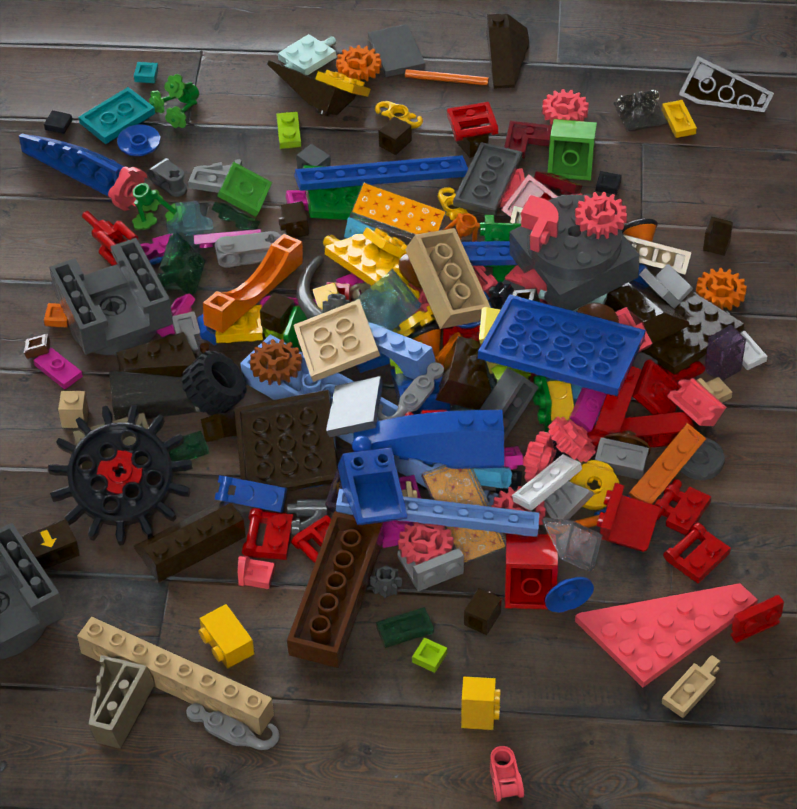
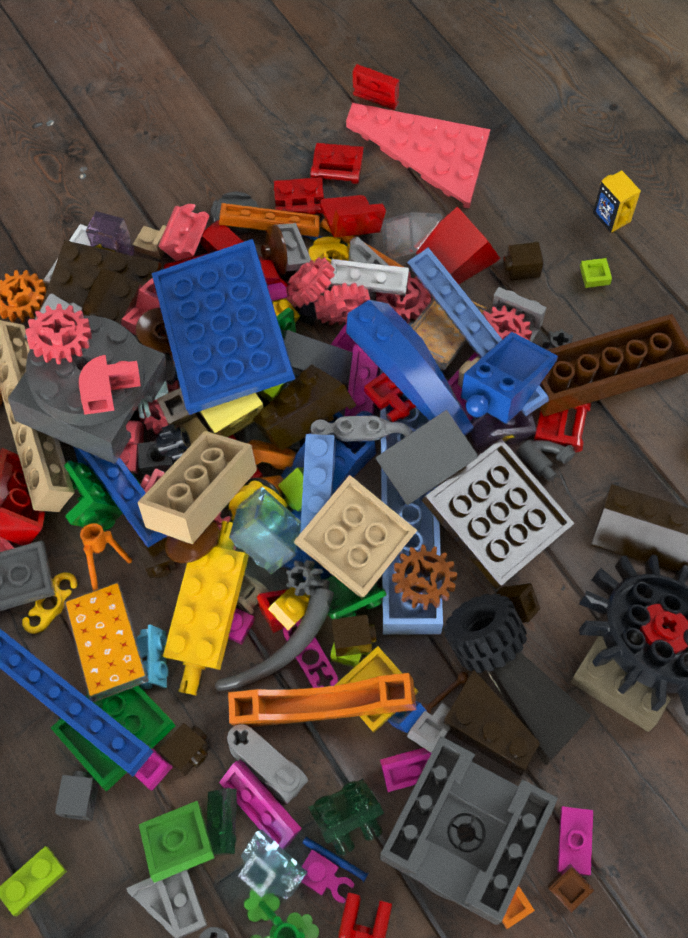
camera: 125 degrees left, 15 degrees up
tan brick [58,391,89,428] -> none
clear green plate [164,431,209,461] -> none
blue plate [215,475,287,513] -> none
coral tile [237,556,275,589] -> none
red plate [242,508,294,560] -> none
yellow plate [362,227,408,258] -> none
clear green plate [376,607,434,648] -> none
coral piece [490,746,524,802] -> none
blue dish [545,577,594,612] -> none
tan plate [662,655,720,718] -> none

